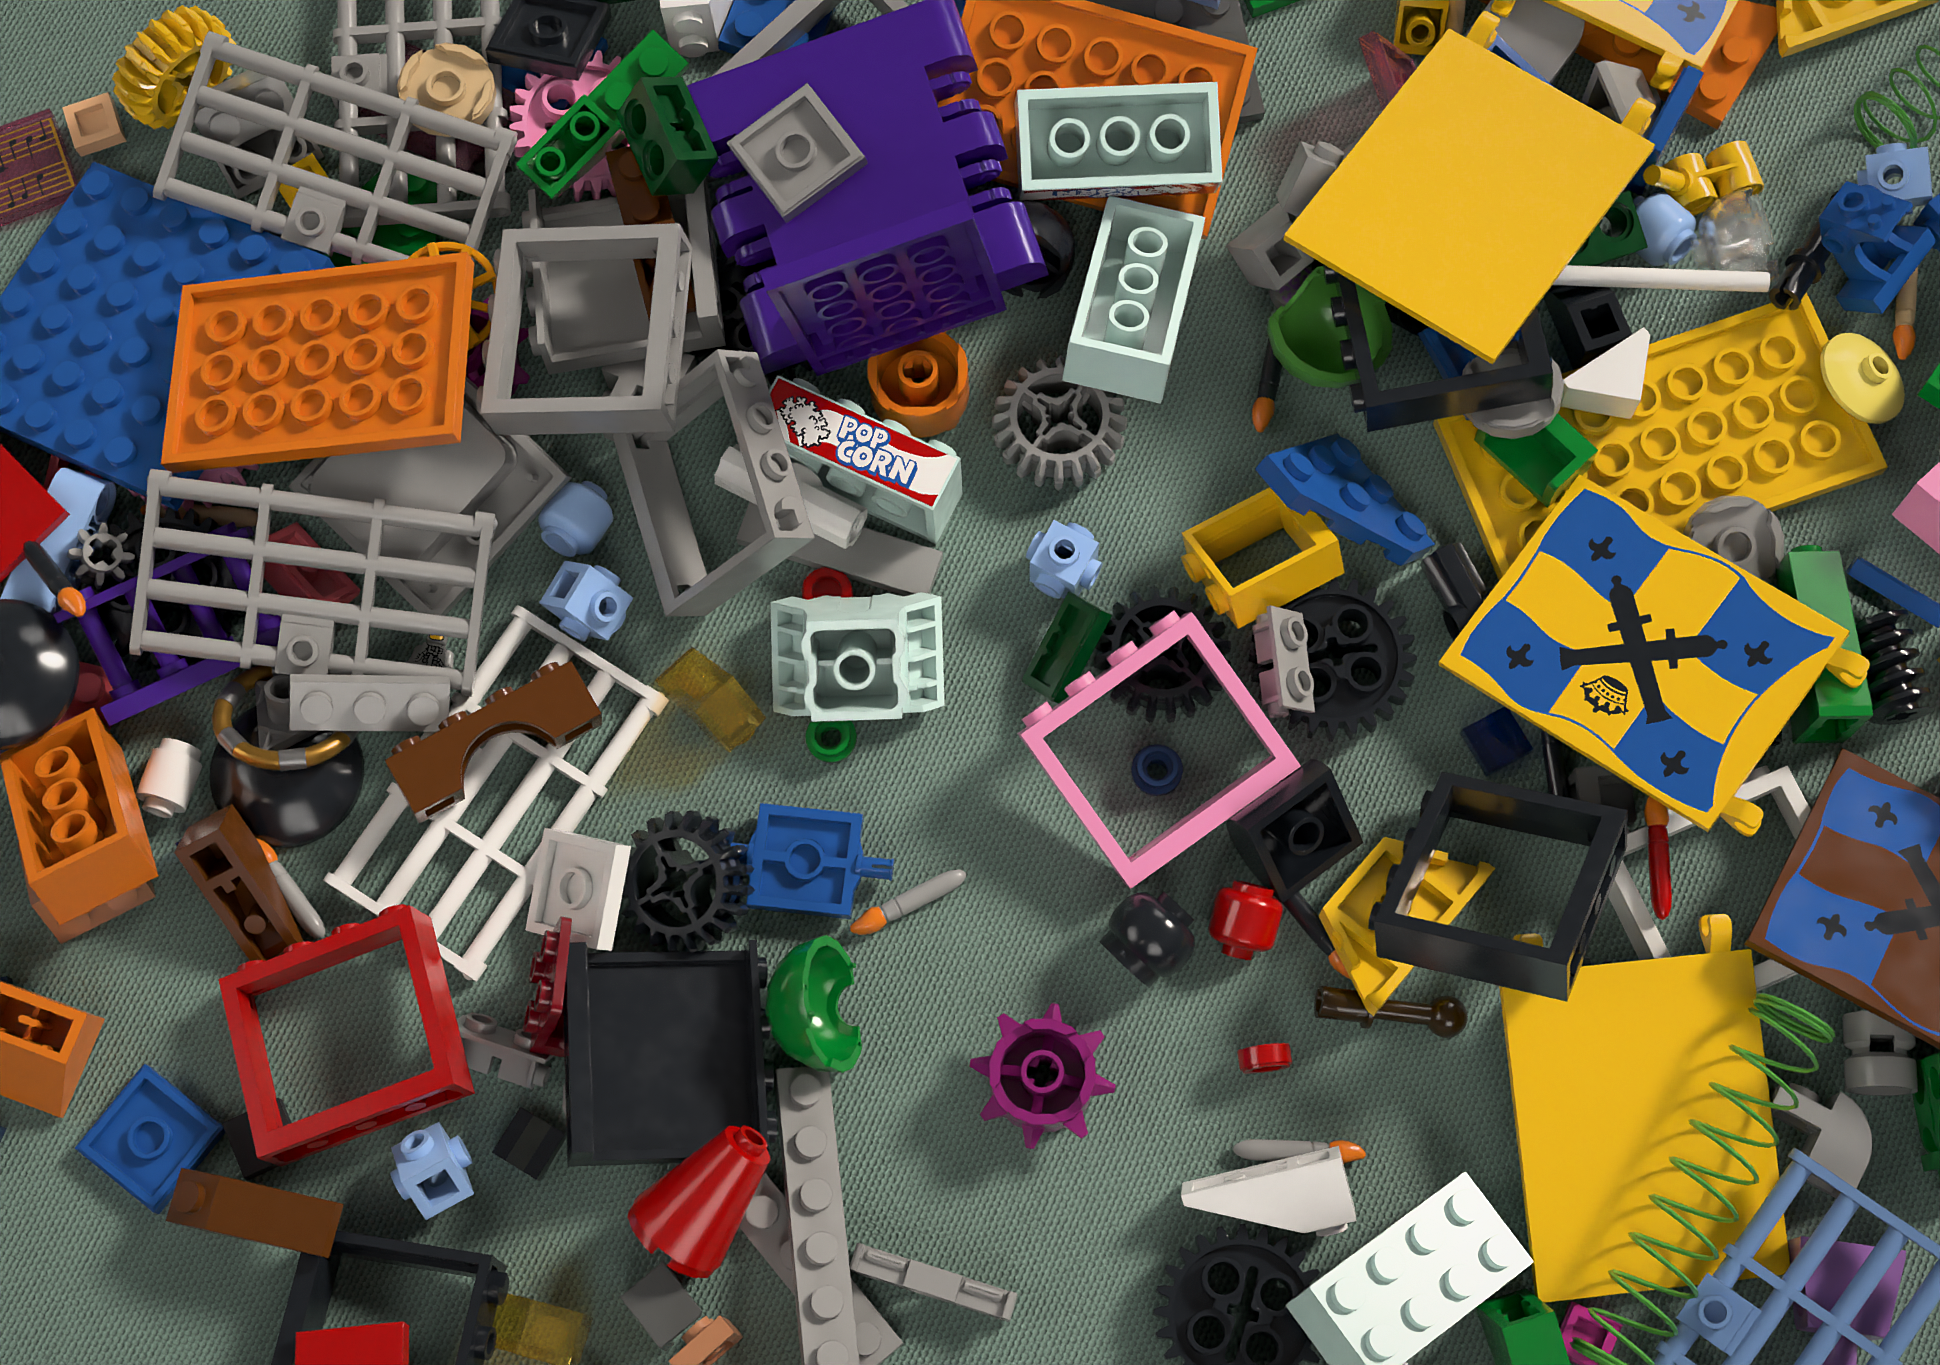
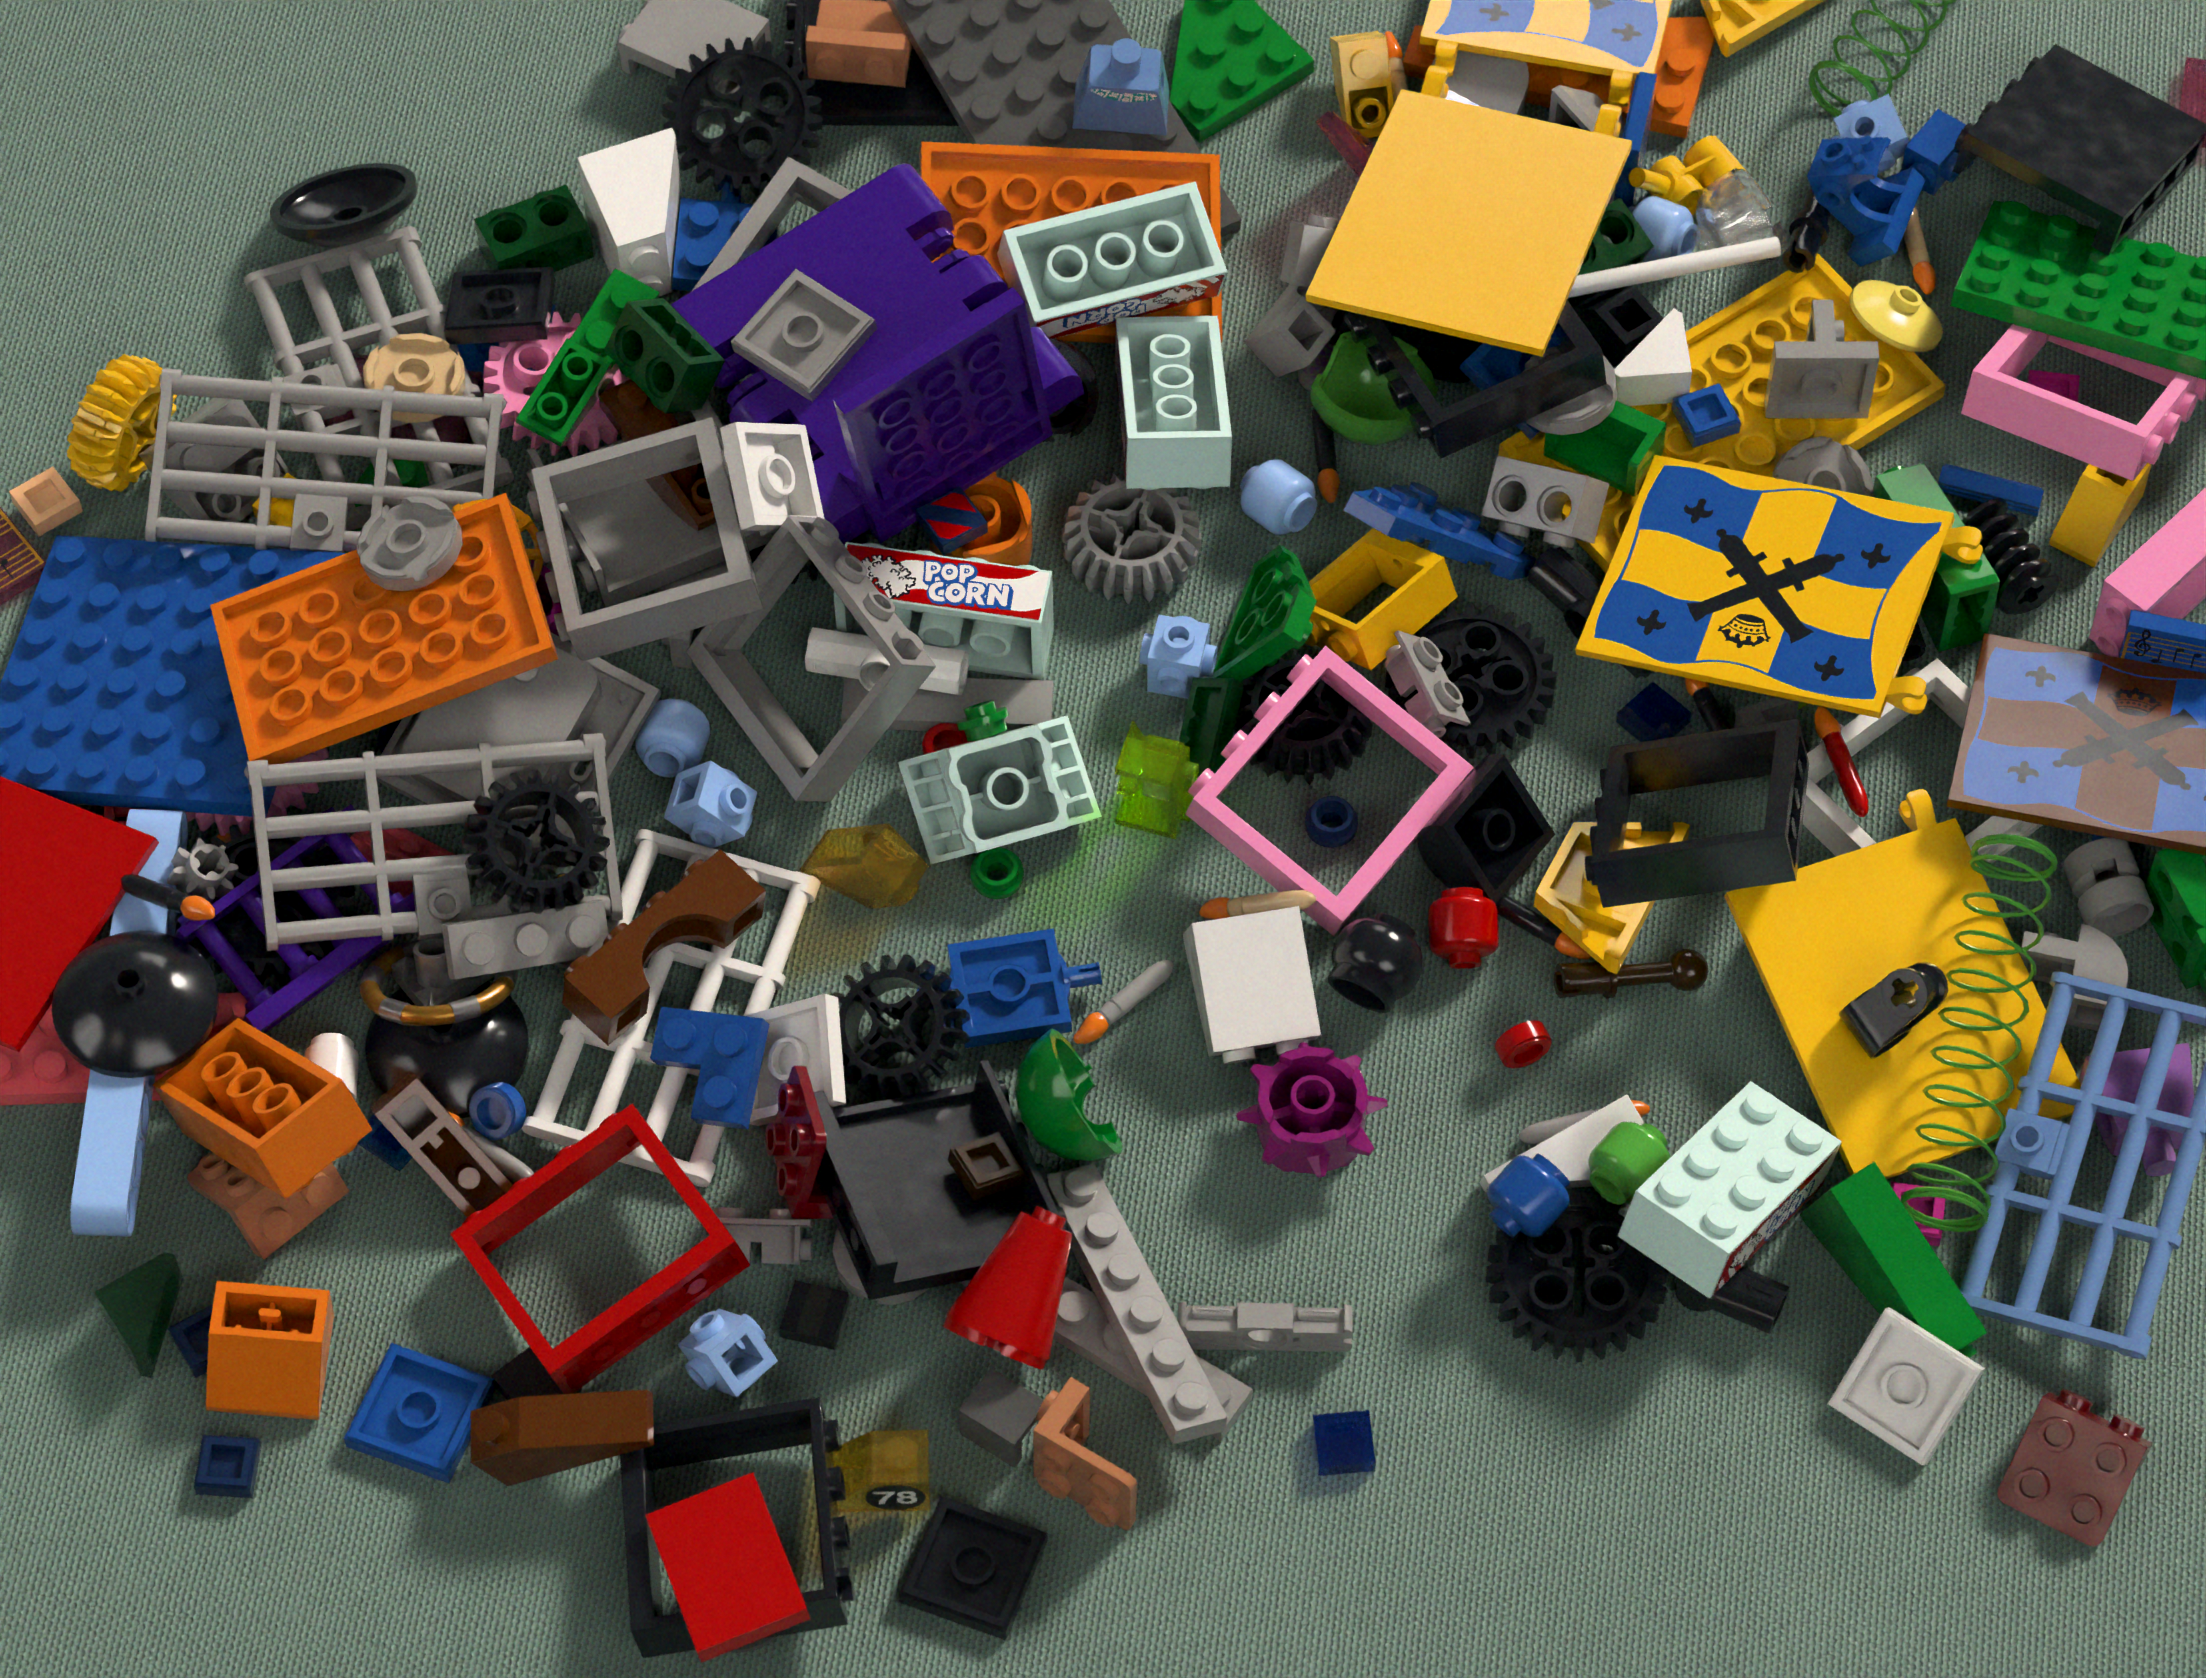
camera: 20 degrees left, 15 degrees down
none -> light grey tile [356,496,463,591]
none -> black gear [462,769,610,914]
none -> blue tile [469,1082,526,1140]
none -> blue plate [650,1007,770,1130]
none -> white plate [720,422,824,537]
none -> dark blue tile [916,486,988,556]
none -> dark brown tile [947,1132,1025,1201]
none -> green plate [956,700,1009,742]
none -> clear neon green window [1115,720,1199,840]
none -> white slope [1183,906,1321,1064]
none -> tan piece [1199,890,1316,920]
none -> green plate [1208,545,1317,682]
none -> light blue head [1240,459,1317,535]
none -> light grey brick [1482,455,1609,549]
none -> blue head [1487,1154,1570,1238]
none -> bright green head [1588,1121,1671,1205]
none -> blue tile [1672,383,1741,448]
none -> light grey bracket [1764,300,1879,418]
none -> black piece [1839,962,1948,1059]

